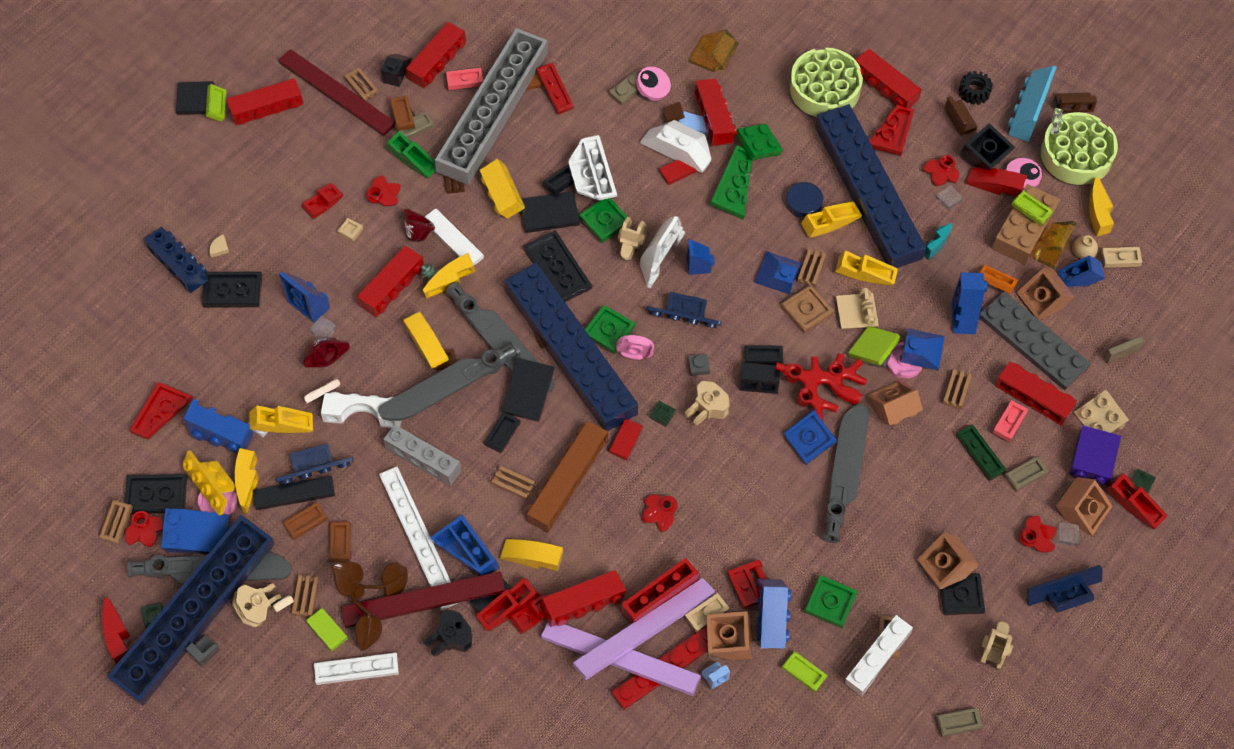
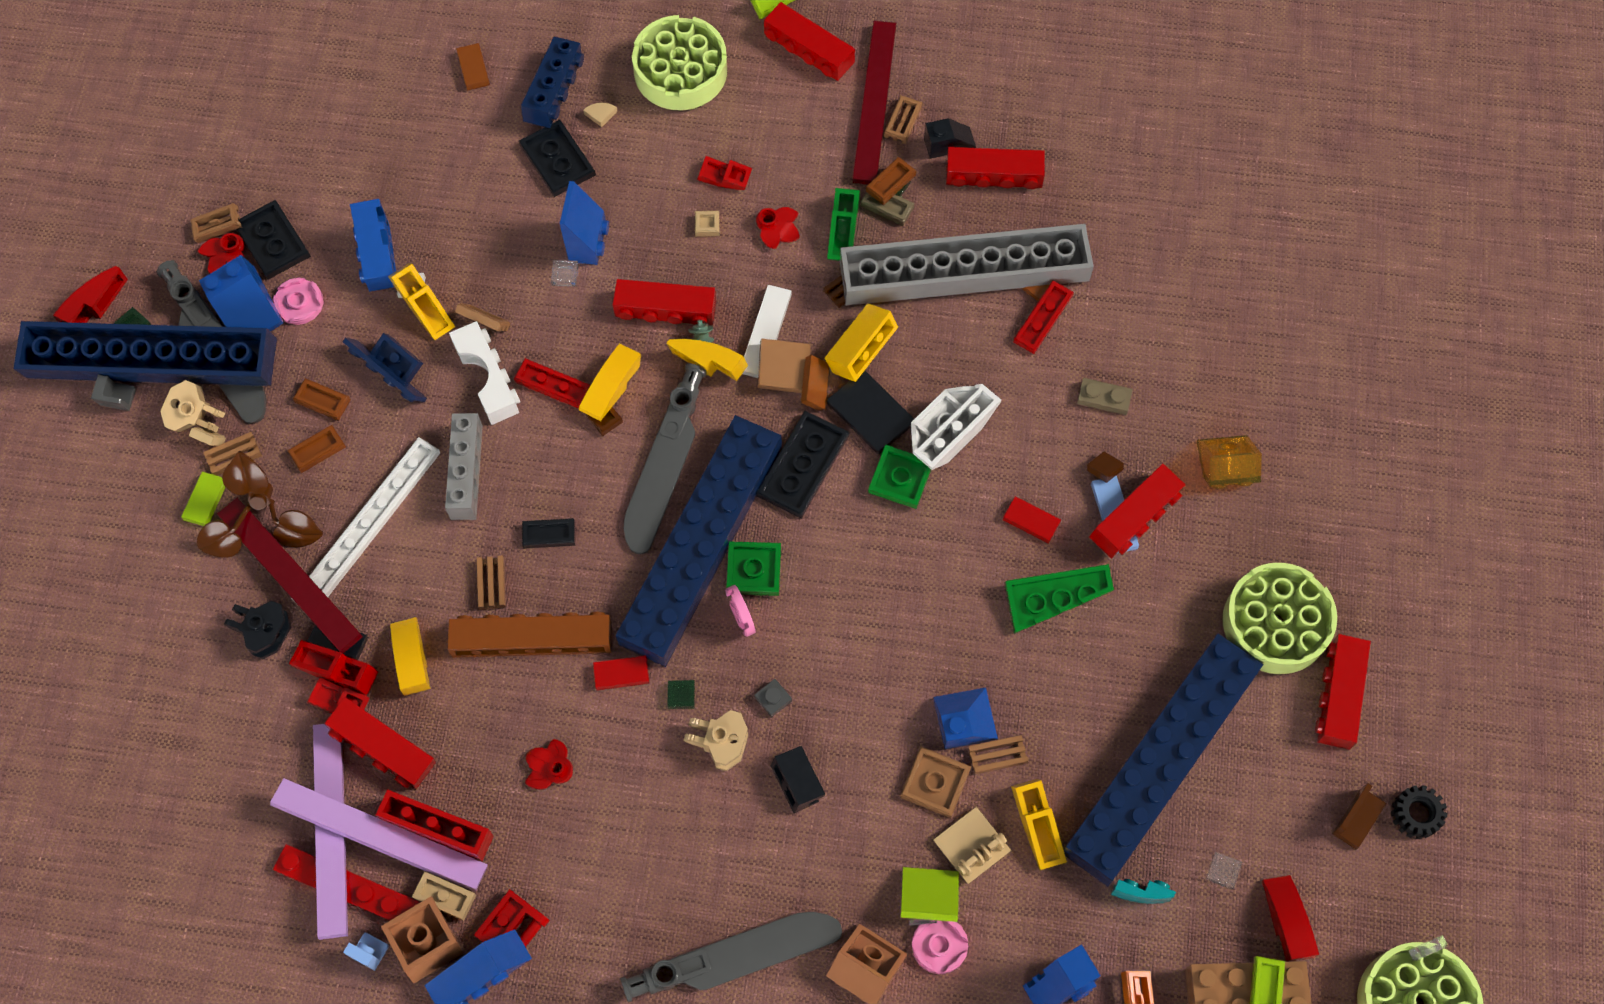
camera: 60 degrees right, 5 degrees up
red wing [129,382,194,440] -> none
yellow bracket [183,450,235,515] -> none
yellow slope [235,448,259,514] -> none
black tile [253,476,335,510] -> none
dark red hat [303,338,350,367] -> none
white tile [314,653,399,685] -> none
dark grey piece [378,341,520,421] -> none
dark red hat [404,209,435,241] -> none
blue wedge [430,515,500,576] -> none
coral plate [446,68,483,90] -> none
black tile [502,358,555,422] -> none
black tile [542,165,574,196] -> none
tan hinge [618,217,647,261] -> none
bright pink tile [636,67,671,101] -> none
white wedge [640,120,711,173] -> none
white wedge [640,216,685,289] -> none
dark blue bracket [646,292,722,328] -> none
blue slope [686,240,715,275] -> none
green plate [736,124,783,160] -> none
black tile [744,345,783,365] -> none
red plant [775,353,867,421] -> none
blue tile [783,410,837,464] -> none
dark blue tile [786,182,823,217] -> none
yellow slope [801,201,862,238] -> none
red wing [869,105,915,156] -> none
blue slope [901,328,945,370] -> none
red plate [923,155,959,186] -> none
black slope [960,123,1015,170] -> none
bright pink tile [1006,158,1042,191] -> none
medium azure slope [1008,66,1057,142] -> none
reddish brown panel [1055,93,1097,113] -> none
none -> dark orange tile [456,43,490,91]
none -> red tile [514,358,591,409]
none -> yellowish green brick [632,15,727,110]
none -> medium nougat tile [758,338,811,393]
none -> dark orange tile [801,355,829,411]

